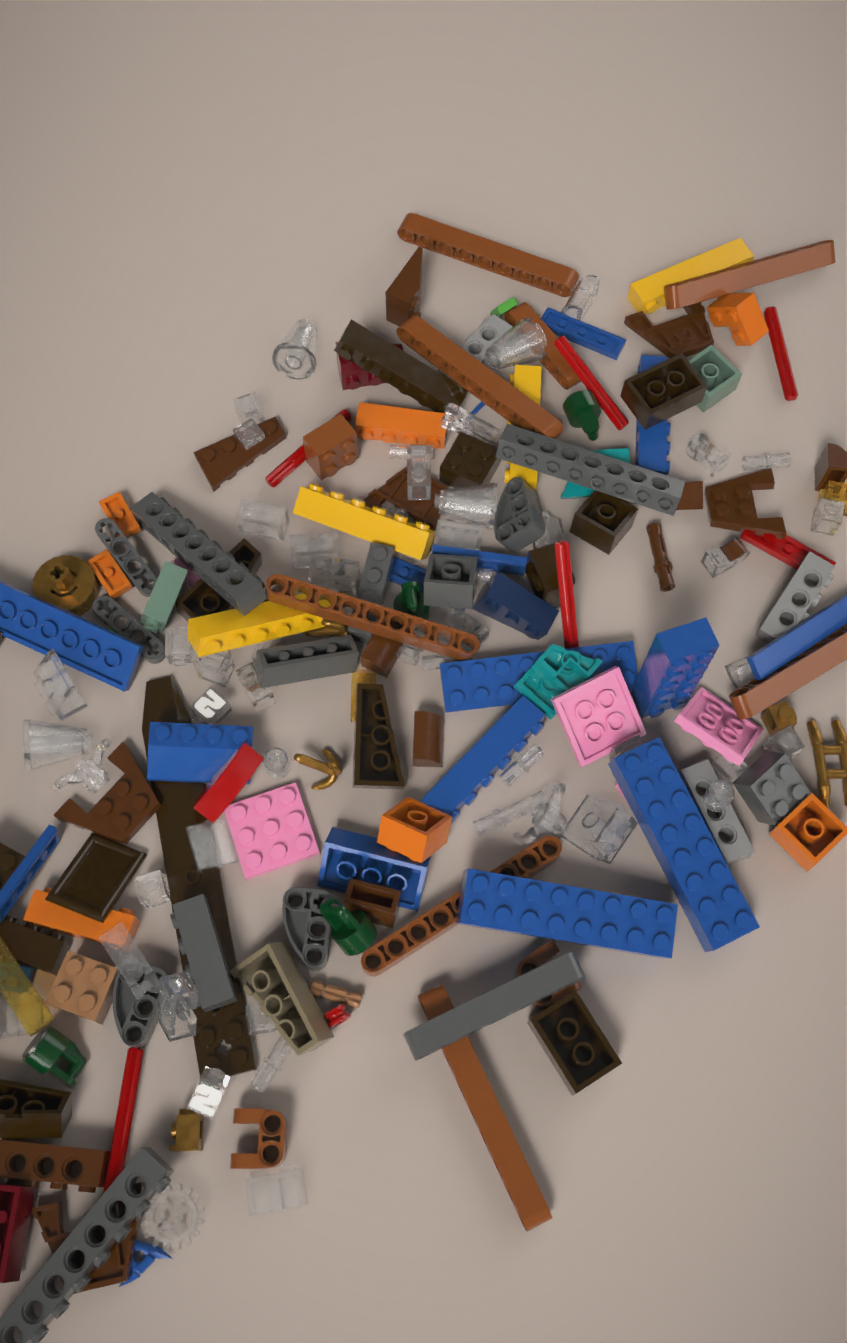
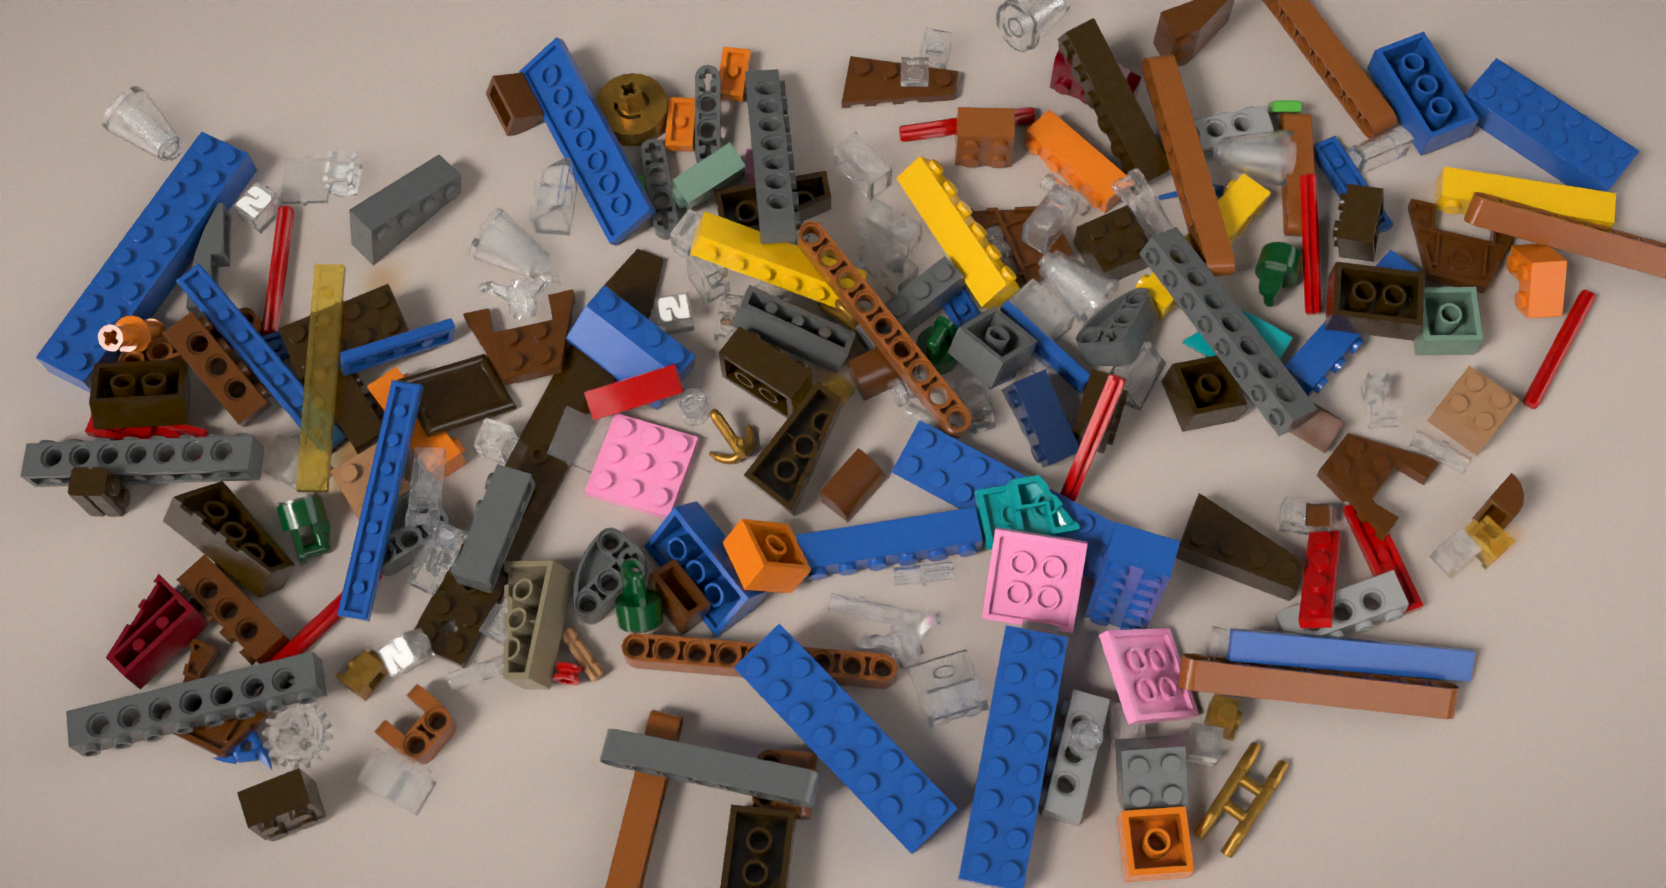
camera: 40 degrees right, 0 degrees up
reddish brown pin [646,523,675,592] -> none
none -> dark brown brick [237,768,326,841]
none -> blue tile [337,380,423,622]
none -> dark brown brick [718,326,813,419]
none -> dark brown wedge [1176,493,1306,601]
none -> red plate [1298,531,1341,628]
none -> dark brown brick [1333,184,1384,262]
none -> blue brick [1367,31,1479,156]
none -> medium nougat brick [1427,365,1520,455]
none -> blue brick [1465,58,1639,192]

